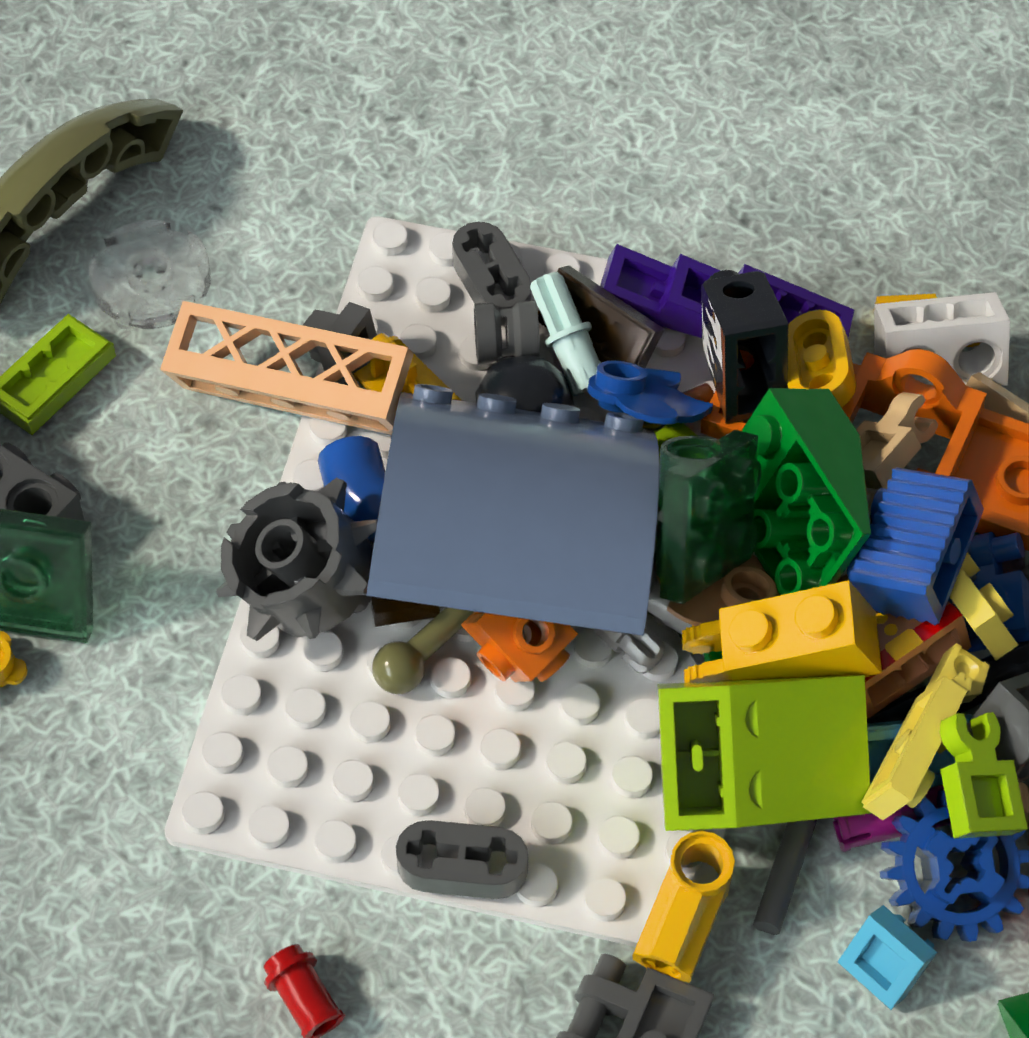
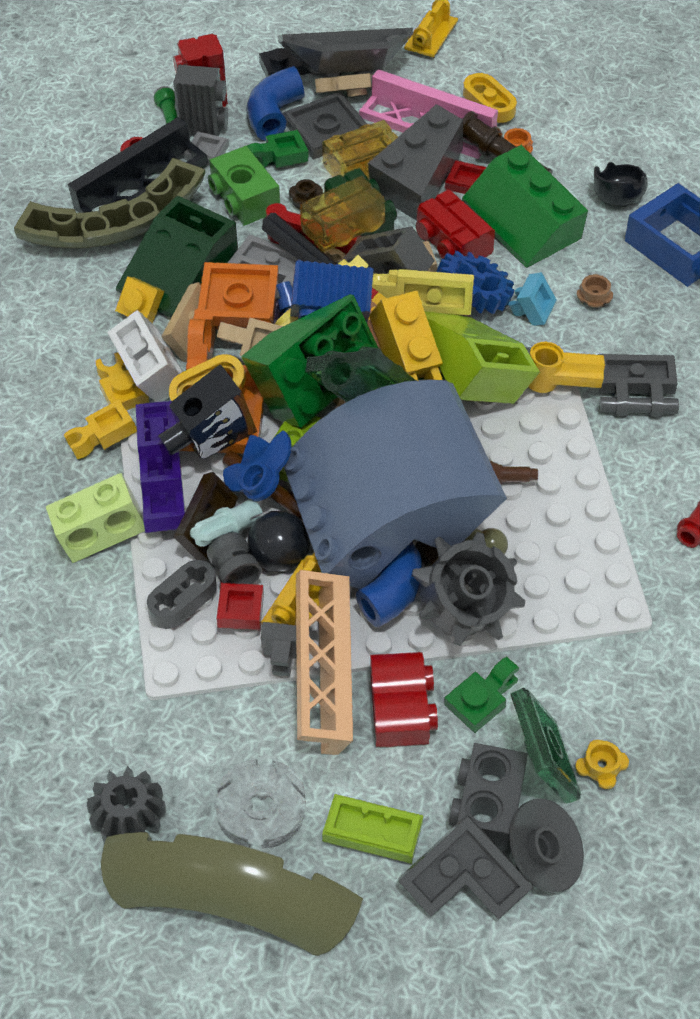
camera: 110 degrees left, 5 degrees down
dark grey beam [396,820,528,899] -> none
lime plate [940,712,1028,839] -> none
none -> yellowish green brick [45,473,145,563]
none -> yellow plate [63,399,137,459]
none -> dark grey gear [87,766,166,841]
none -> red plate [216,583,264,630]
none -> red brick [370,652,438,747]
none -> green plate [444,656,519,733]
none -> reddish brown piece [490,461,538,484]

